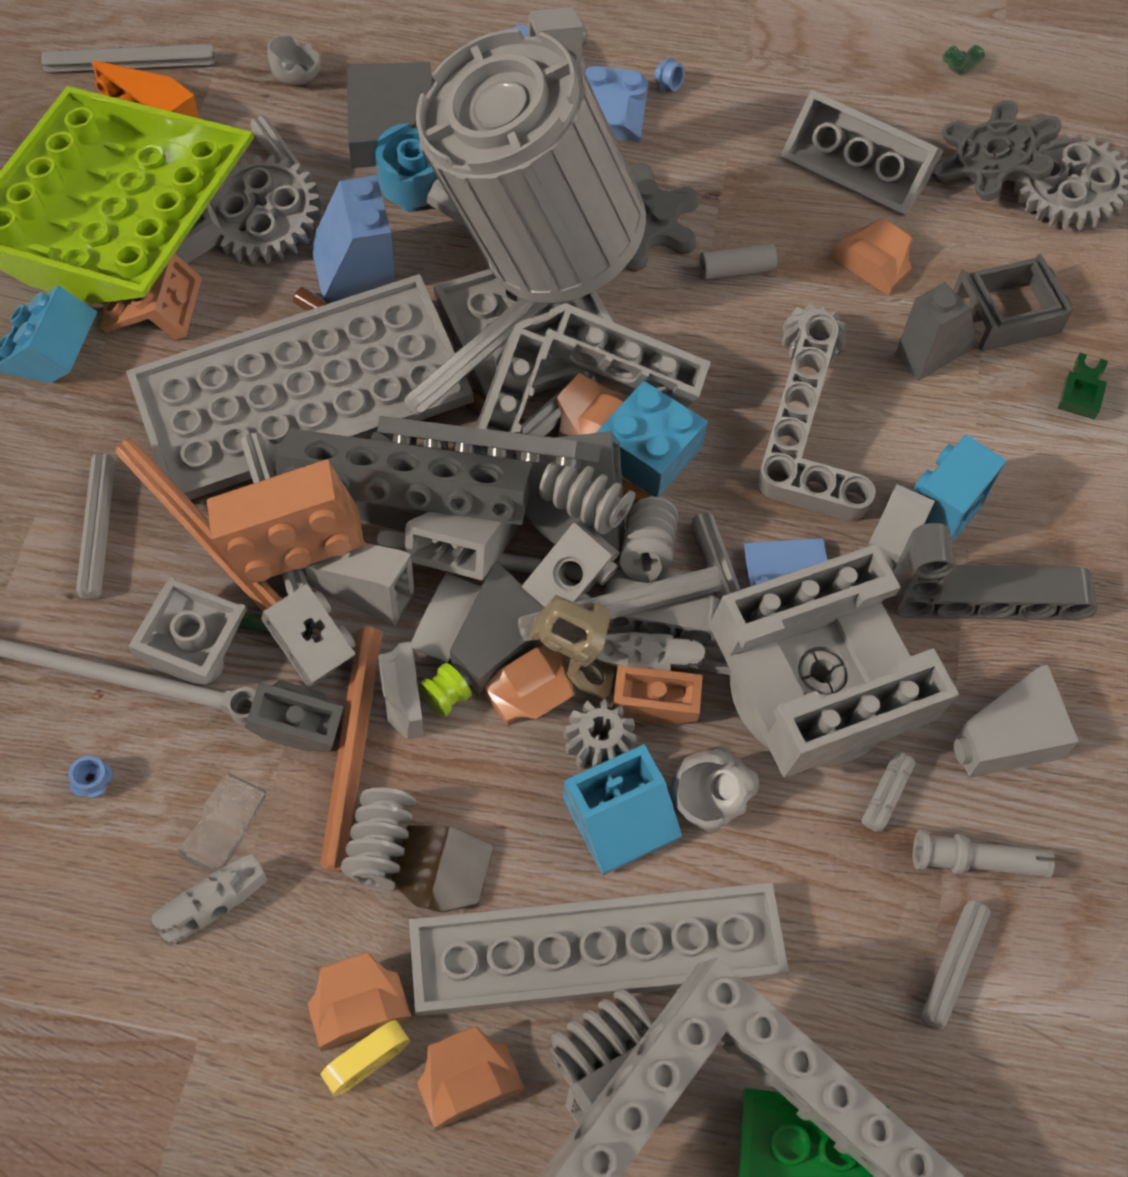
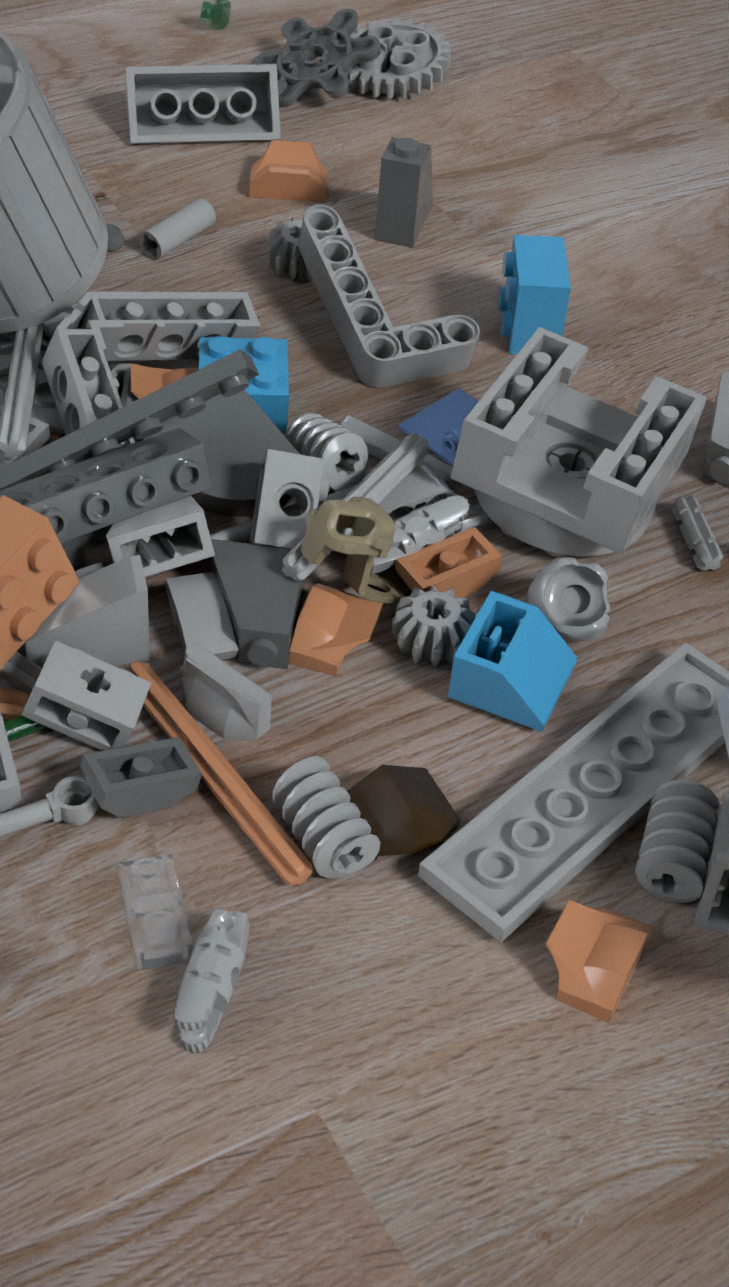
camera: 40 degrees left, 15 degrees down
nougat slope [307,952,412,1052] -> none
light yellow beam [320,1020,411,1096] -> none
lime wheel [418,663,471,718] -> none
light grey piece [539,457,635,535] -> none
light grey slope [867,484,935,572] -> none
dark grey beam [893,523,1098,620] -> none
dark grey window [954,253,1073,352] -> none
dark green plate [1058,352,1108,420] -> none

